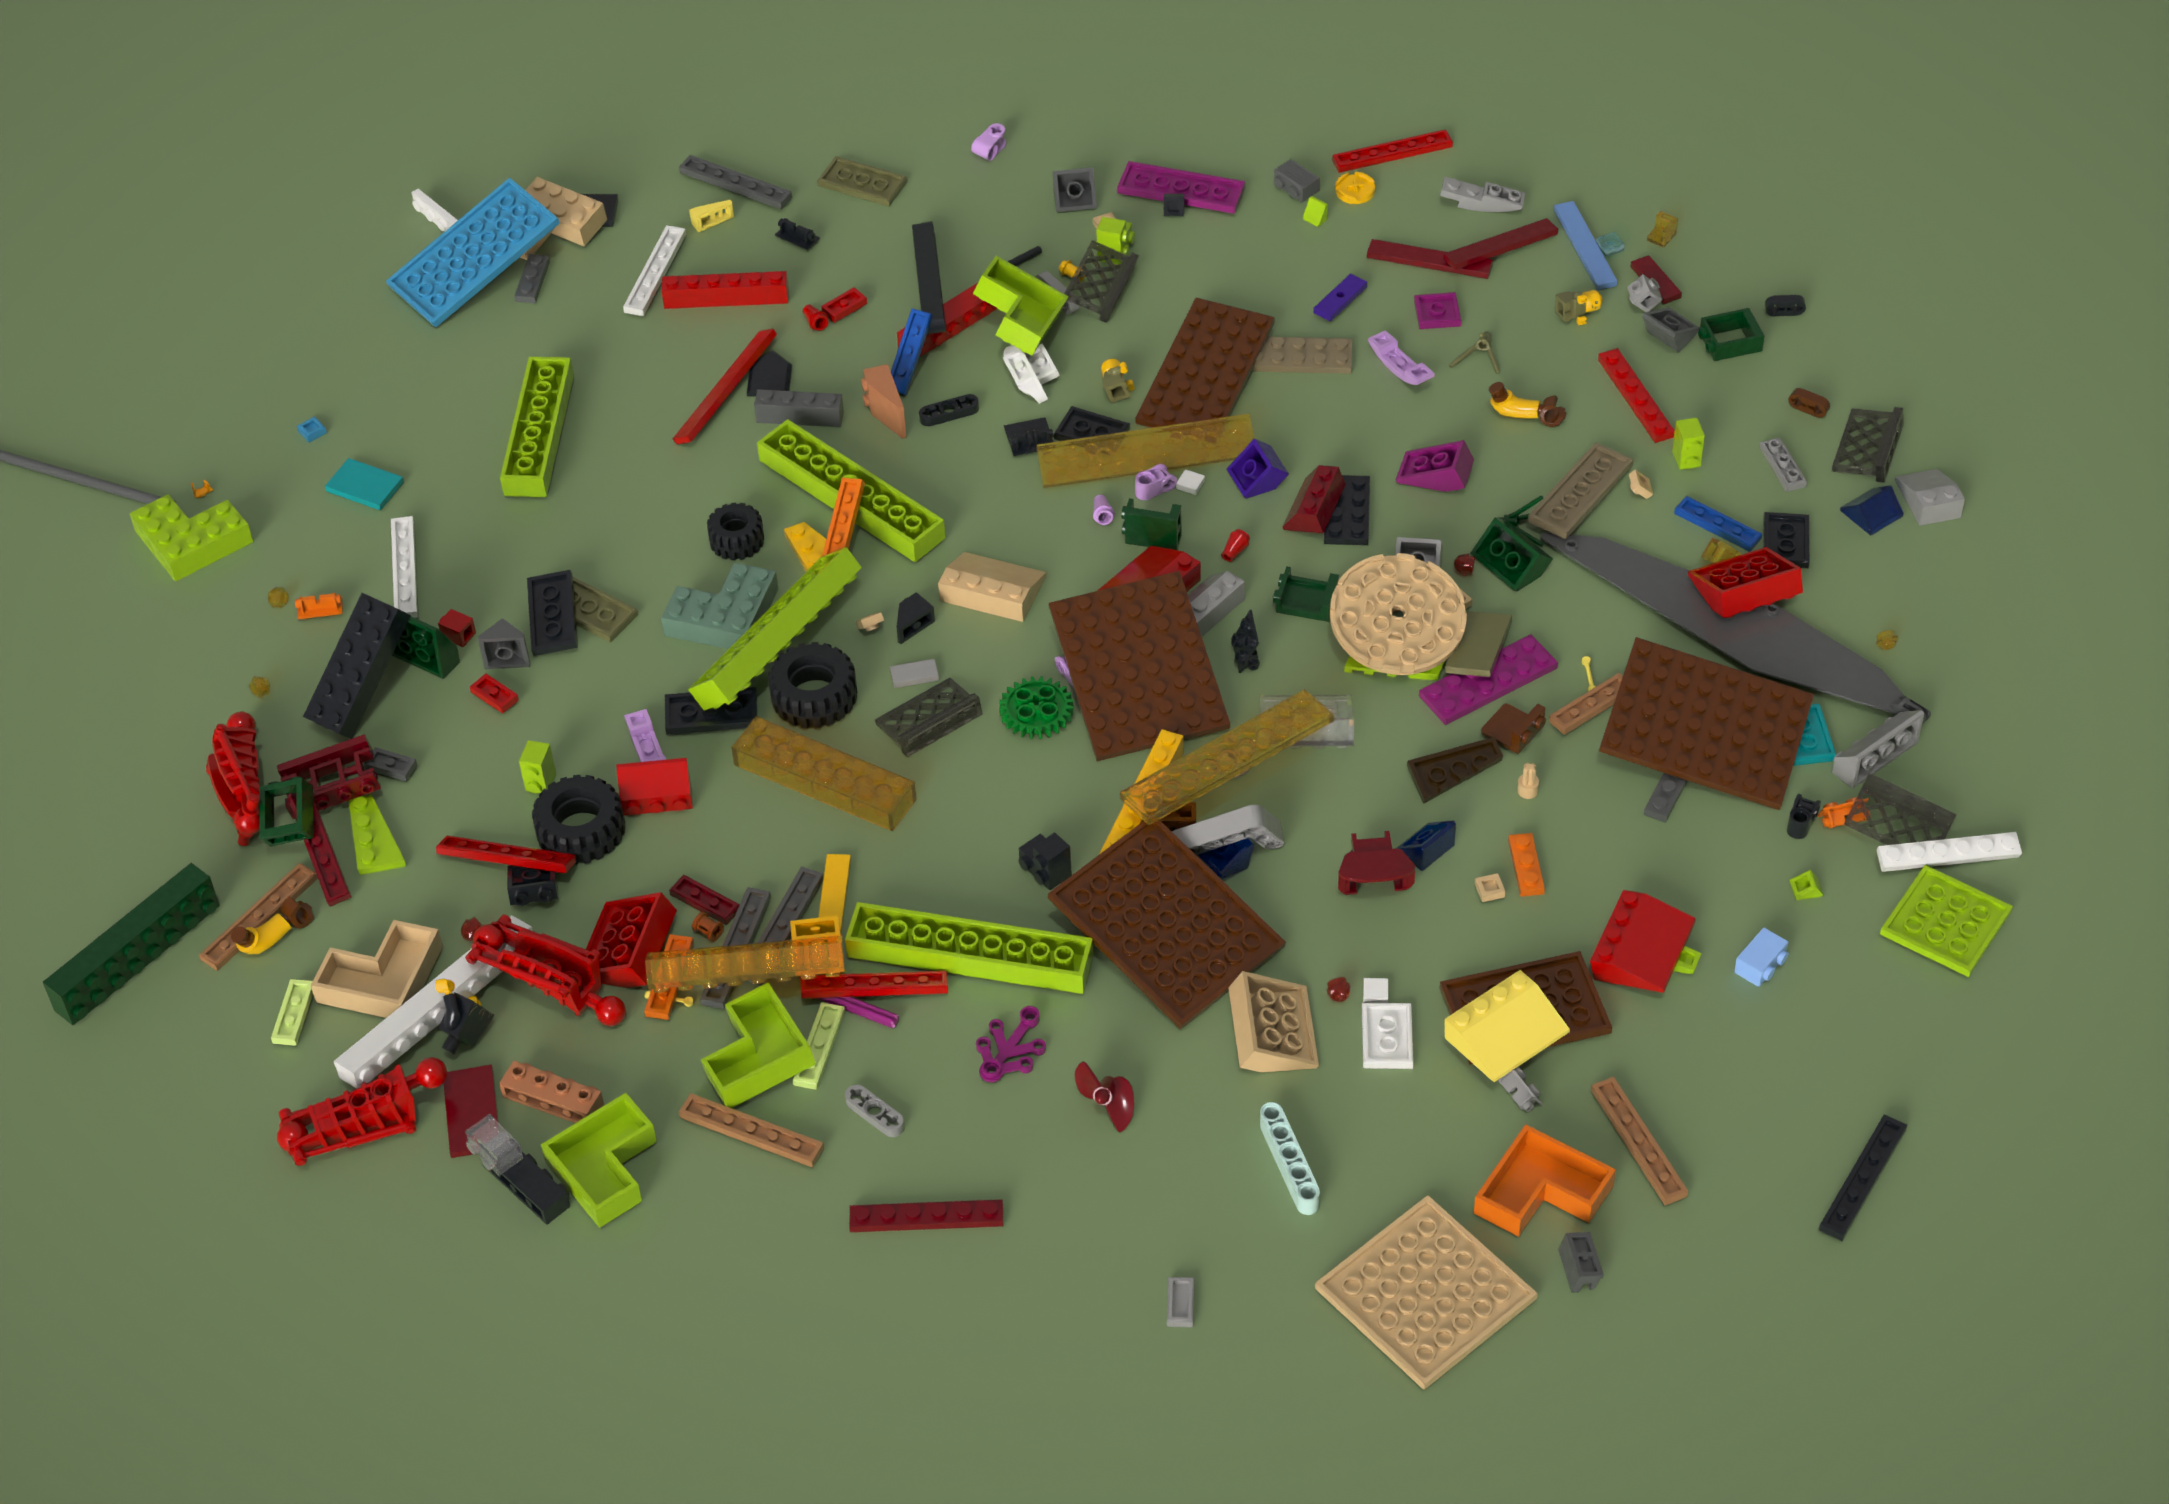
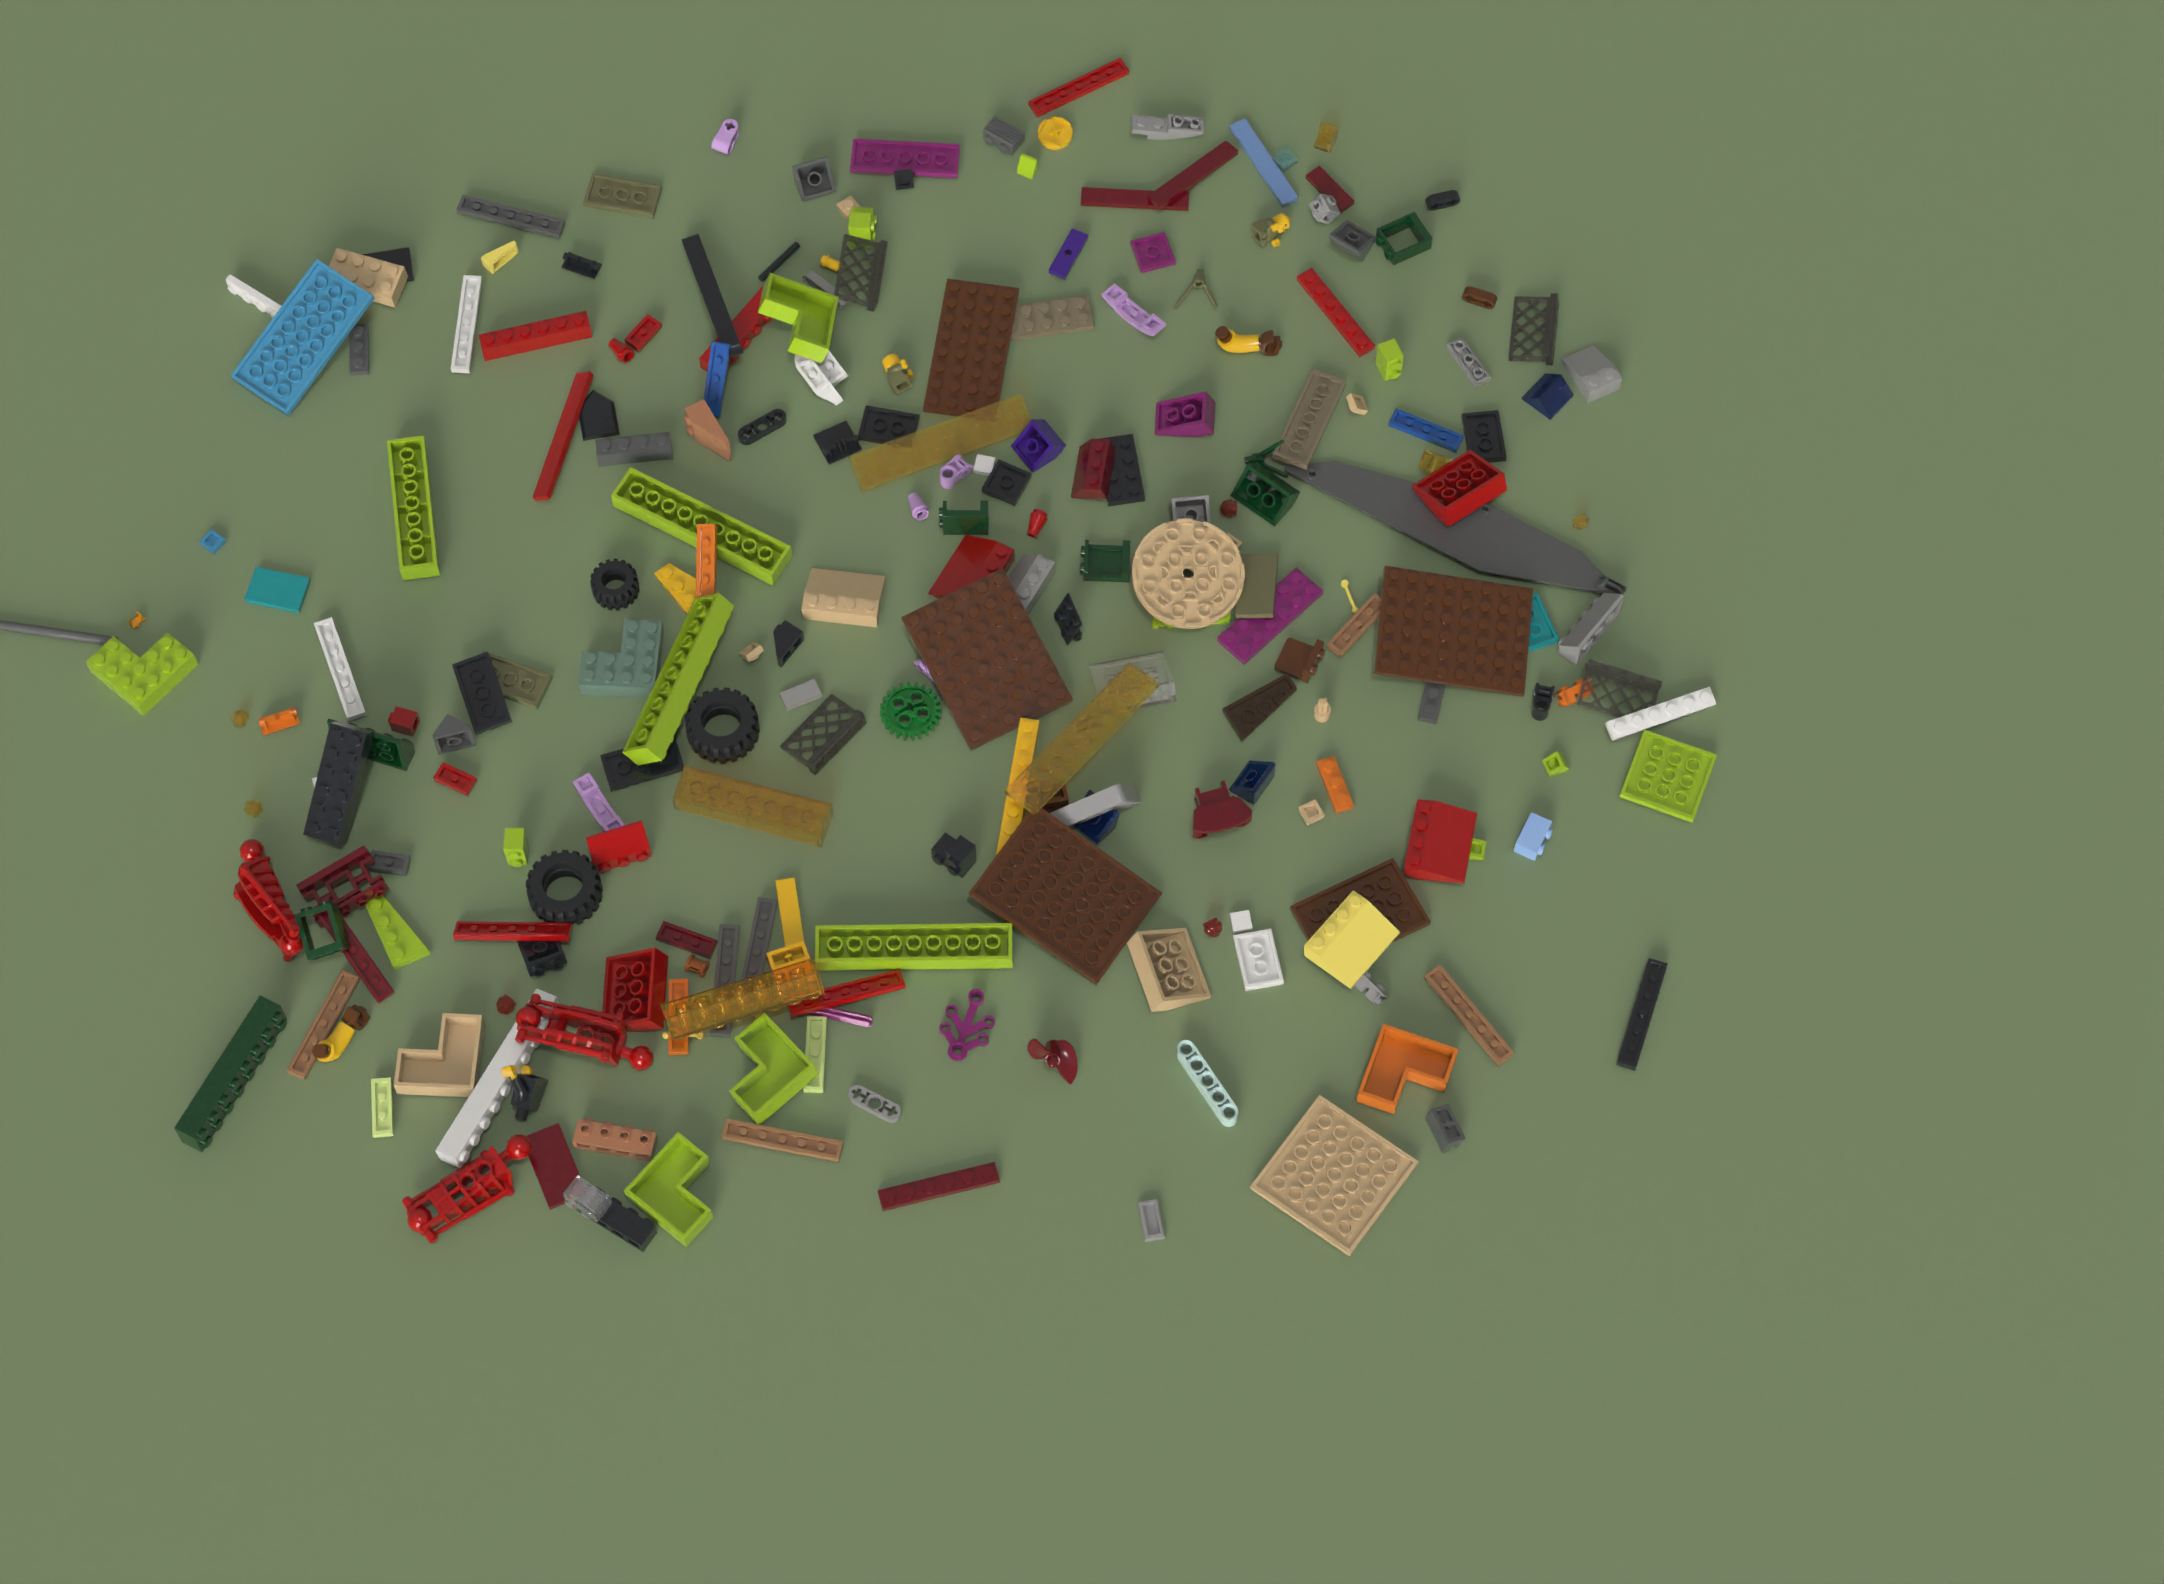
camera: 15 degrees left, 15 degrees up
none -> black plate [982,459,1032,506]

